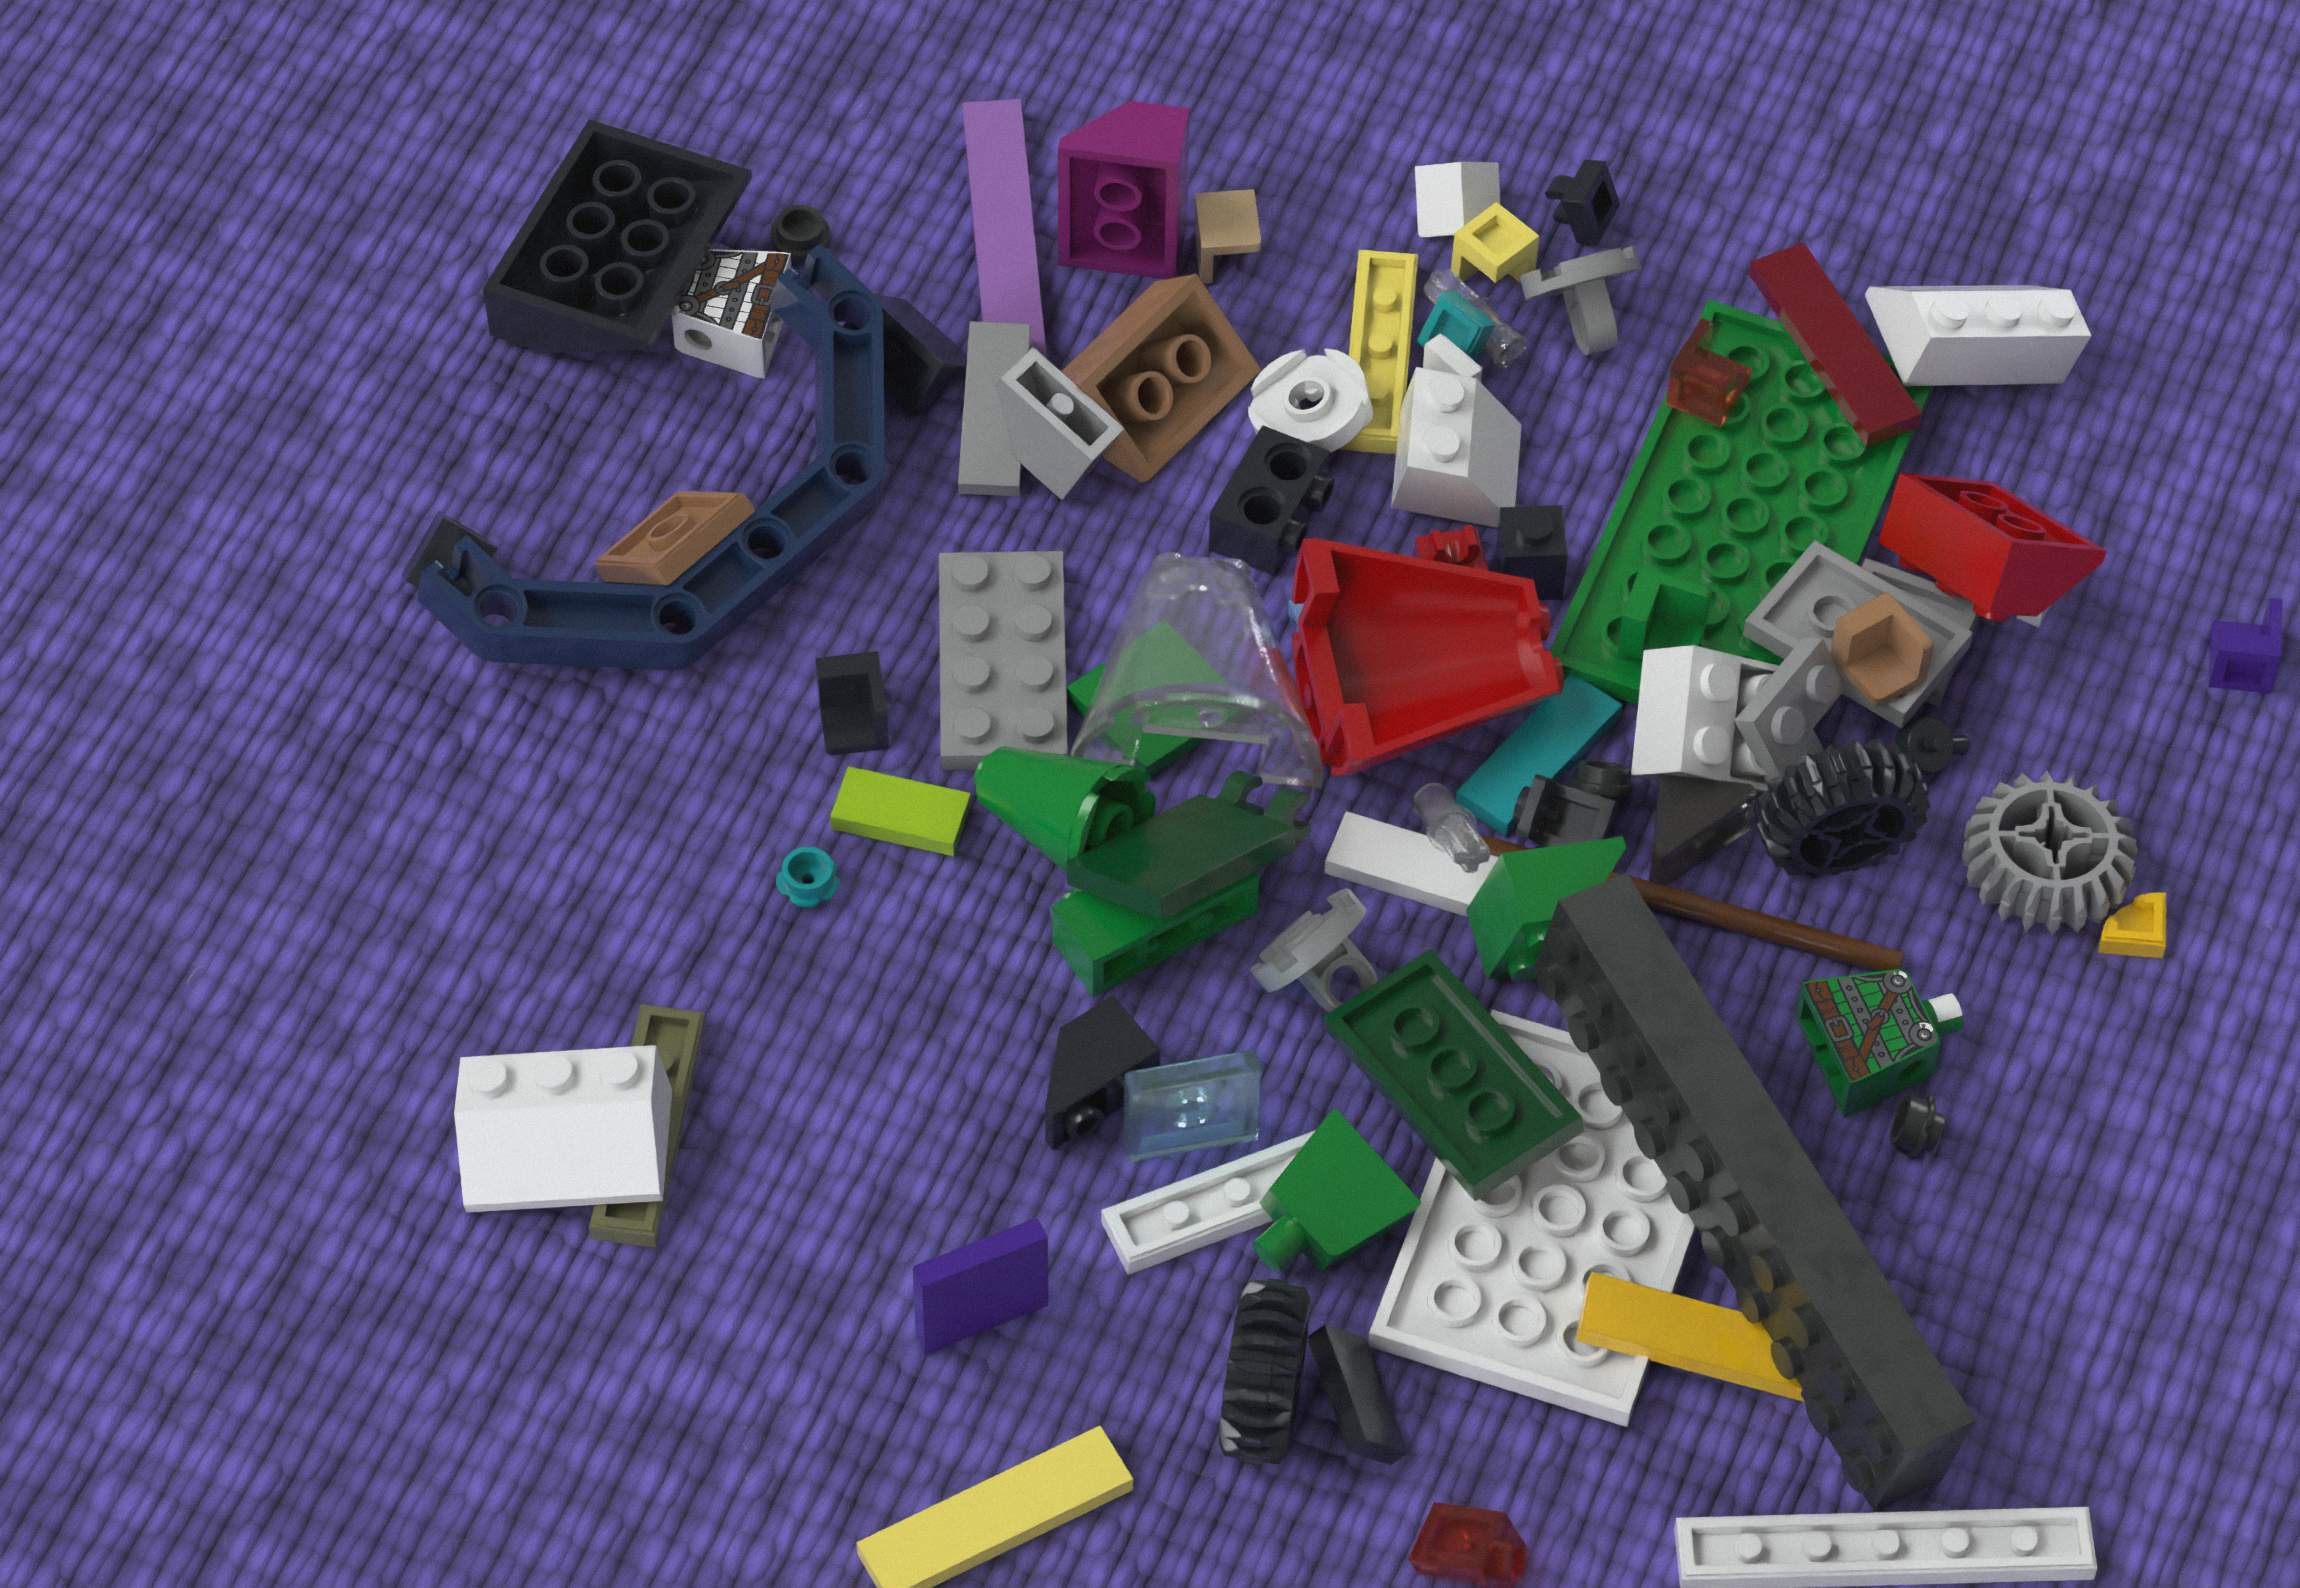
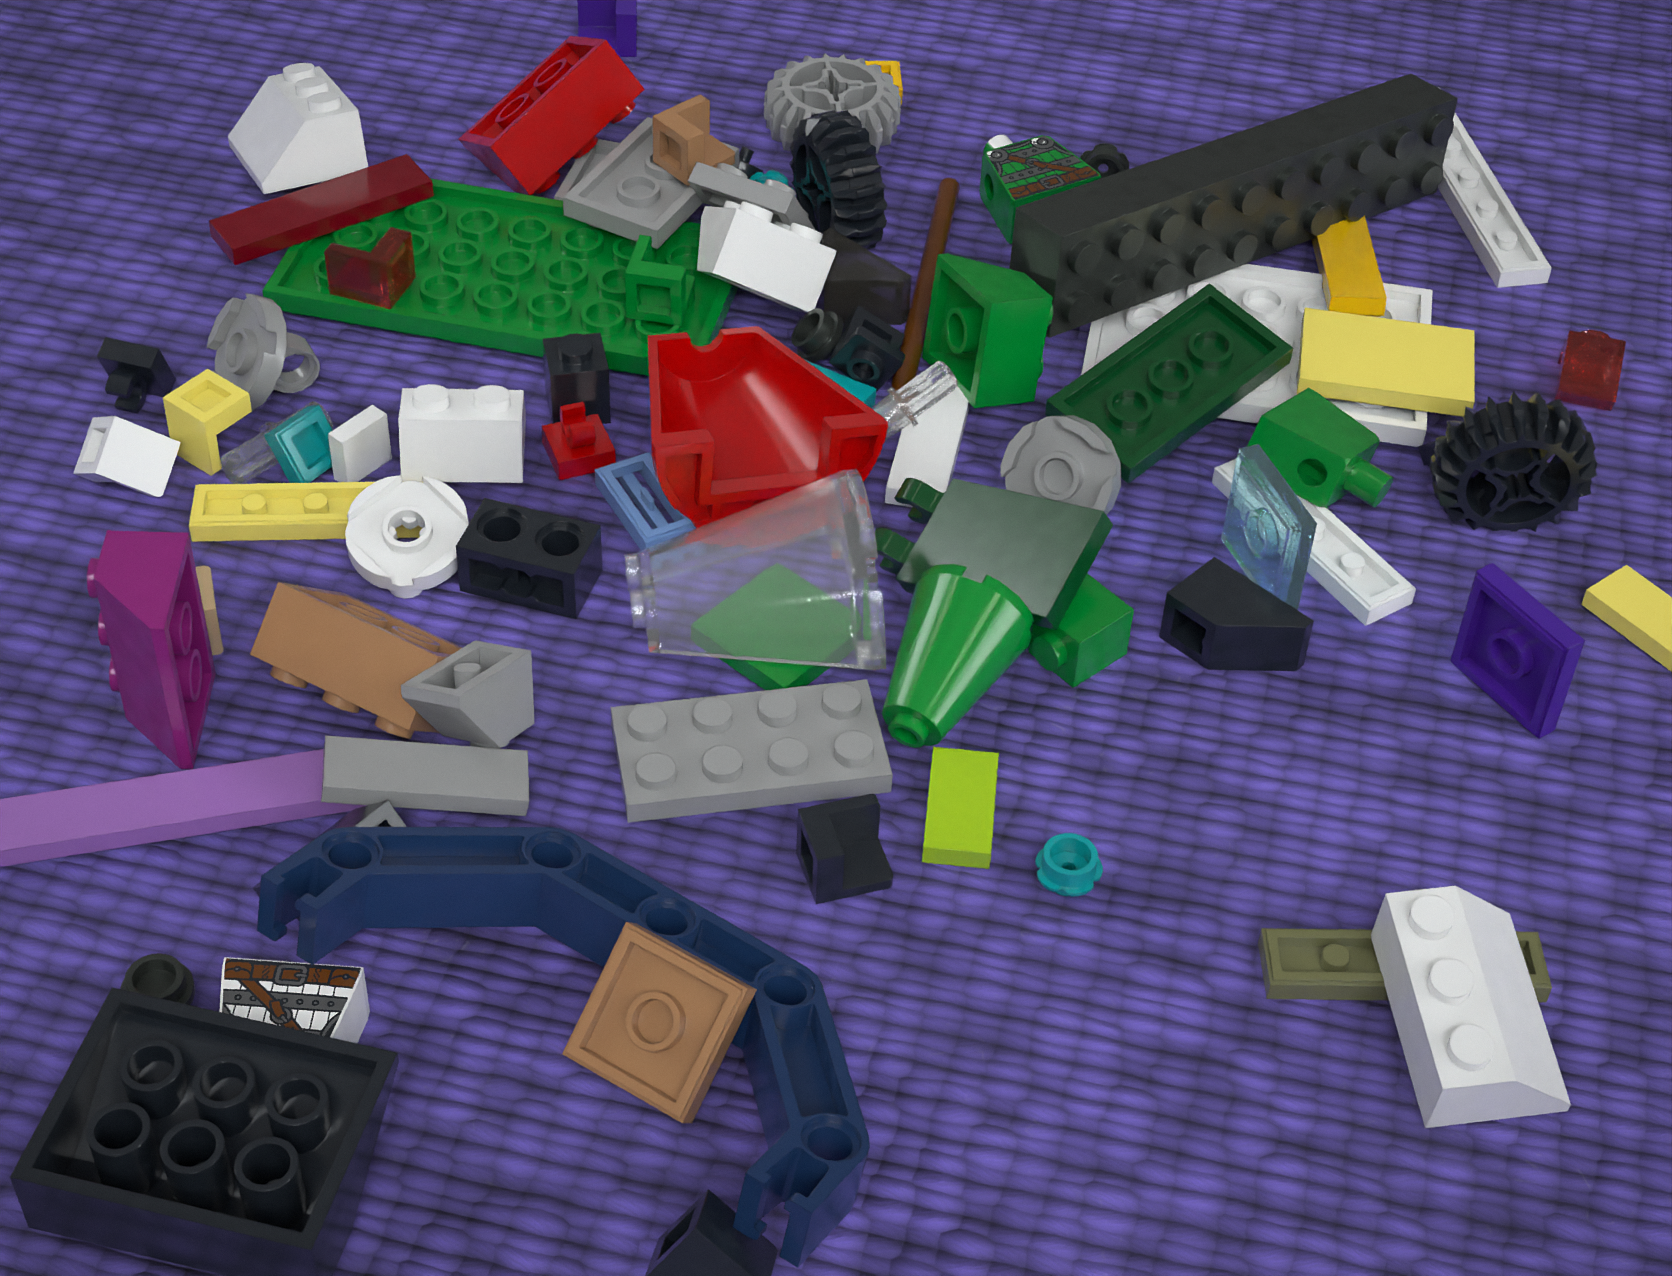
camera: 100 degrees left, 10 degrees down
none -> light yellow tile [1296,308,1475,417]

